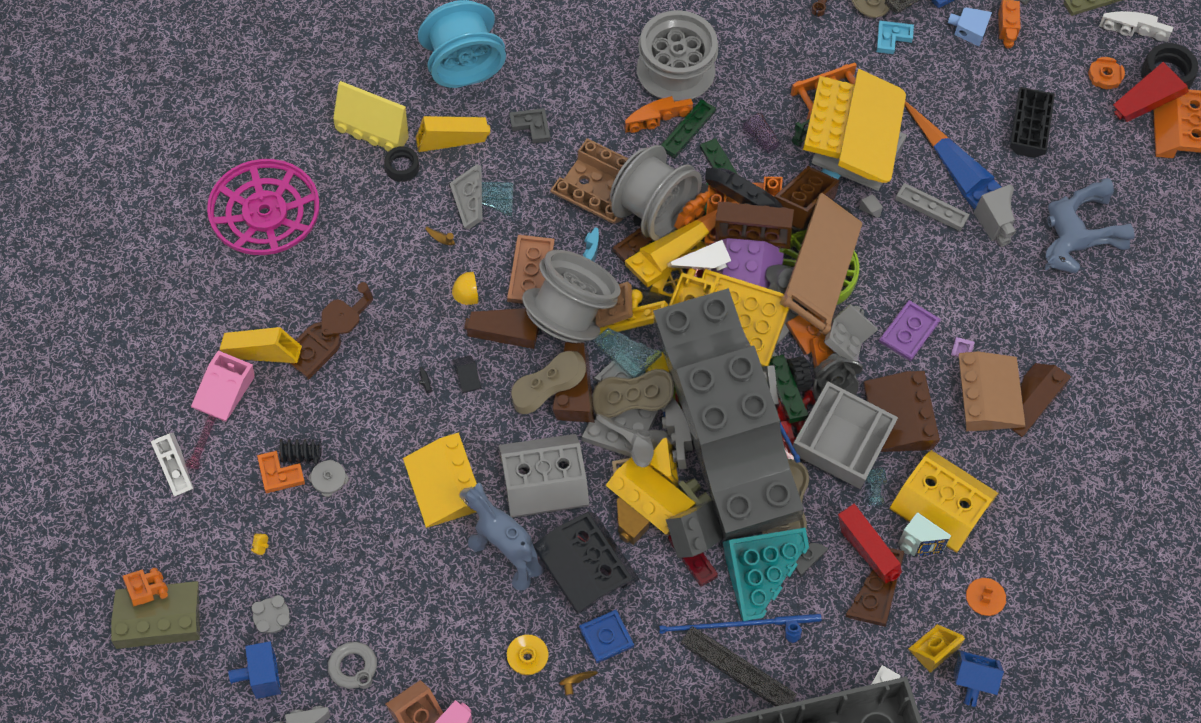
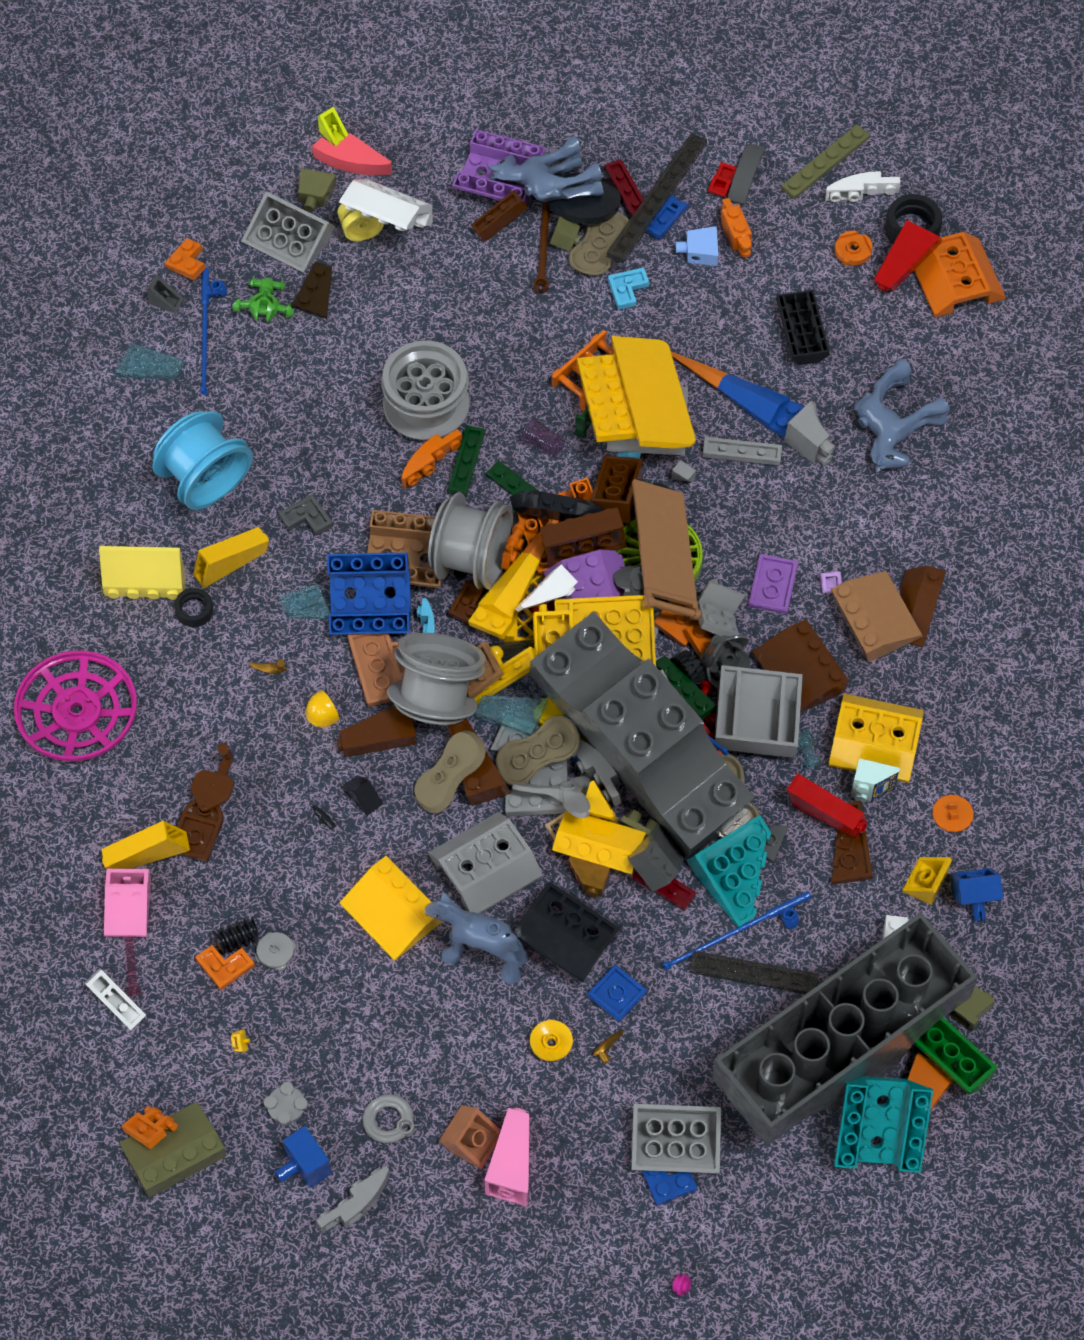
camera: 20 degrees left, 0 degrees up
light grey wing [450,164,483,229] -> none
none -> blue slope [327,552,411,635]

